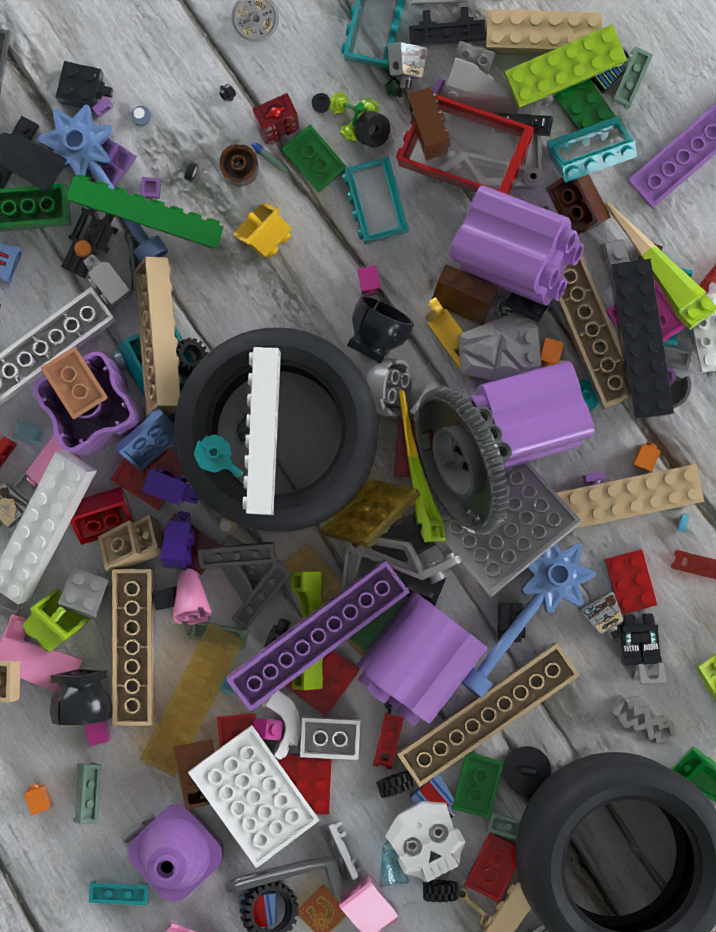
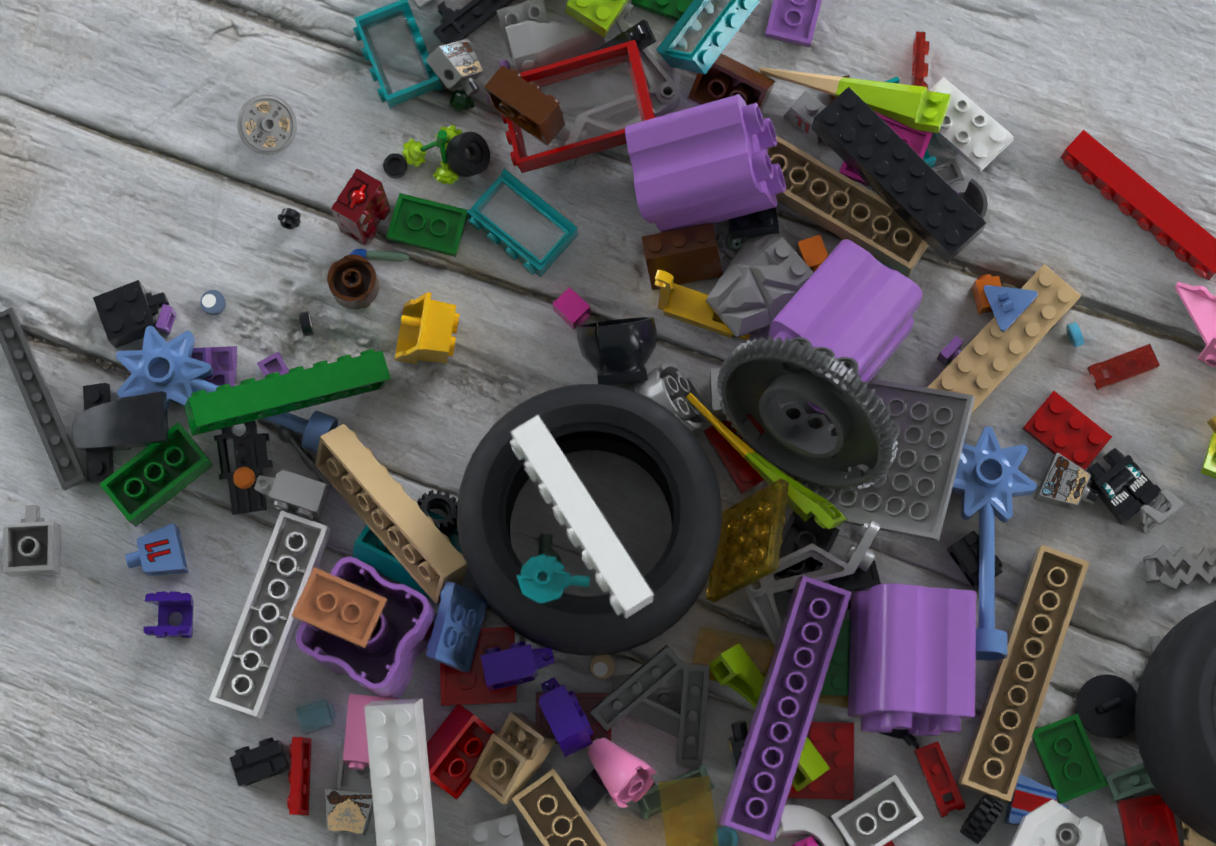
camera: 40 degrees left, 10 degrees down
none -> medium blue piece [984,285,1038,332]

